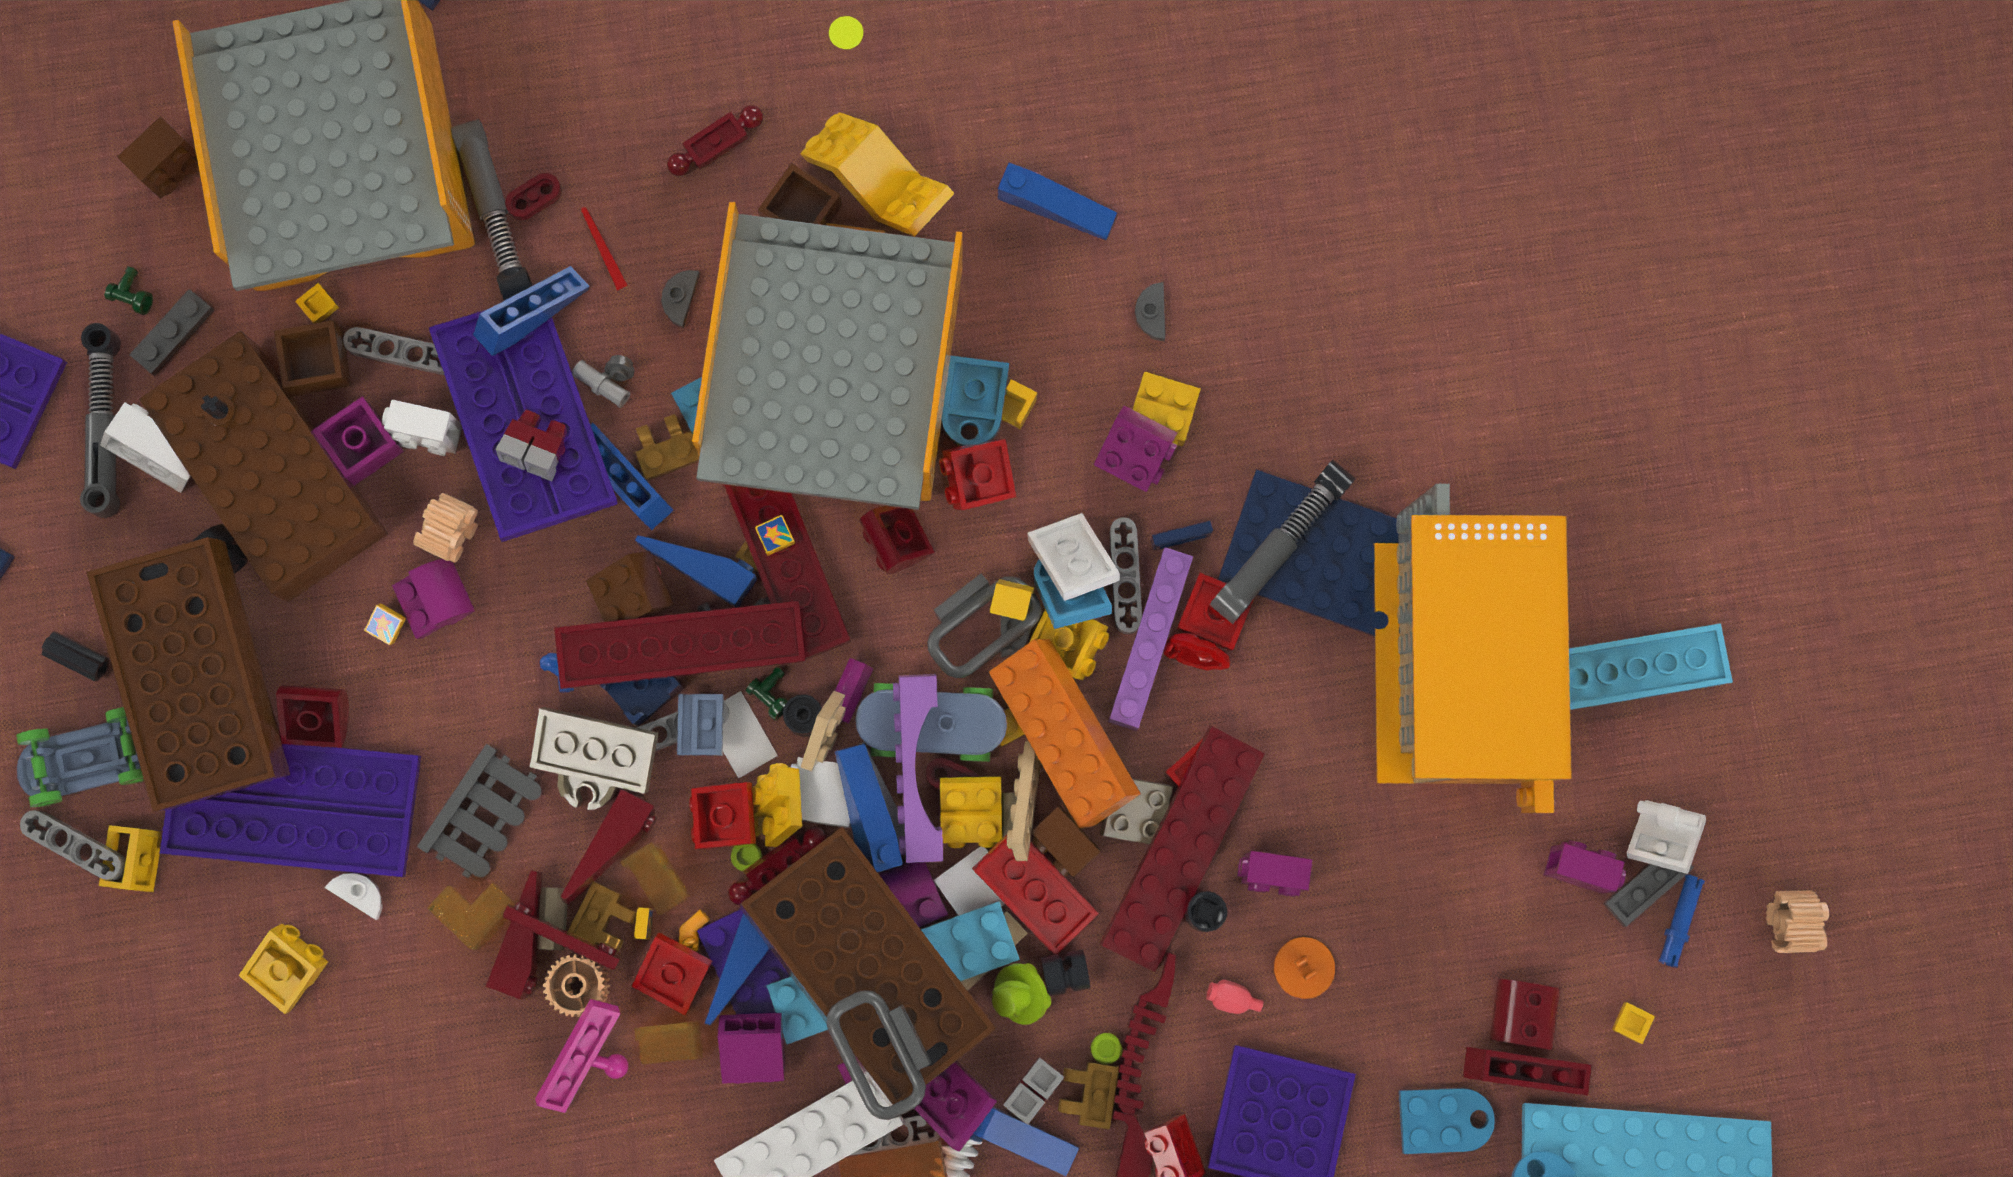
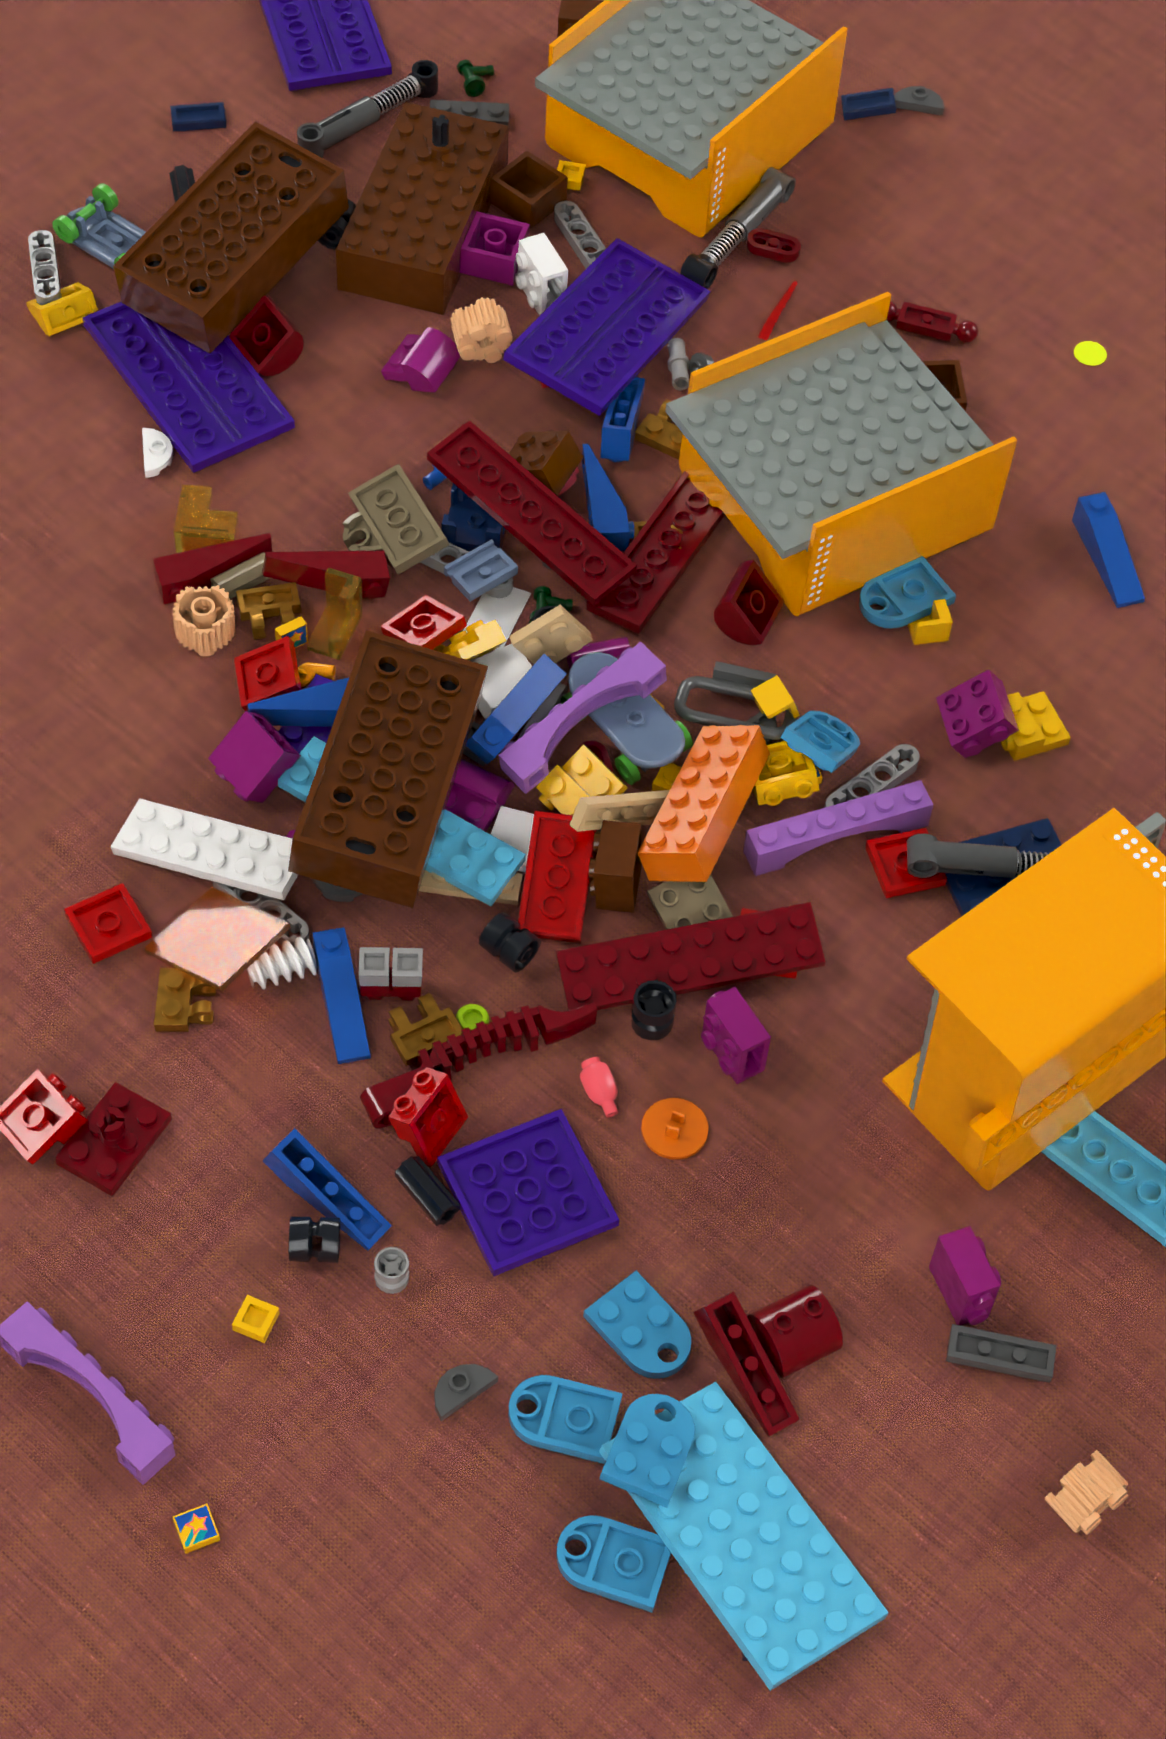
camera: 50 degrees right, 25 degrees down
white slope [100,402,190,493] -> none
yellow plate [239,924,328,1014] -> none
tile [364,603,406,645] -> none
dark grey fence [417,744,542,878] -> none
blue slope [473,266,590,356] -> none
hips [495,409,567,481] -> none
dark red plate [502,902,620,970] -> none
dark pink plate [535,999,628,1113] -> none
clear yellow panel [634,1020,703,1064] -> none
tile [755,515,795,556] -> none
yellow bracket [800,112,954,237] -> none
dark grey bar [826,990,931,1120] -> none
magenta plate [914,1061,997,1152] -> none
red plate [939,438,1016,510] -> none
lime plate [992,963,1051,1025] -> none
white plate [1027,513,1120,601] -> none
dark grey plate [1134,282,1165,342] -> none
dark blue tile [1150,521,1213,551] -> none
red arm [1163,633,1230,671] -> none
yellow plate [1612,1002,1655,1044] -> none
white plate [1627,800,1706,874] -> none
blue pin [1658,875,1705,968] -> none

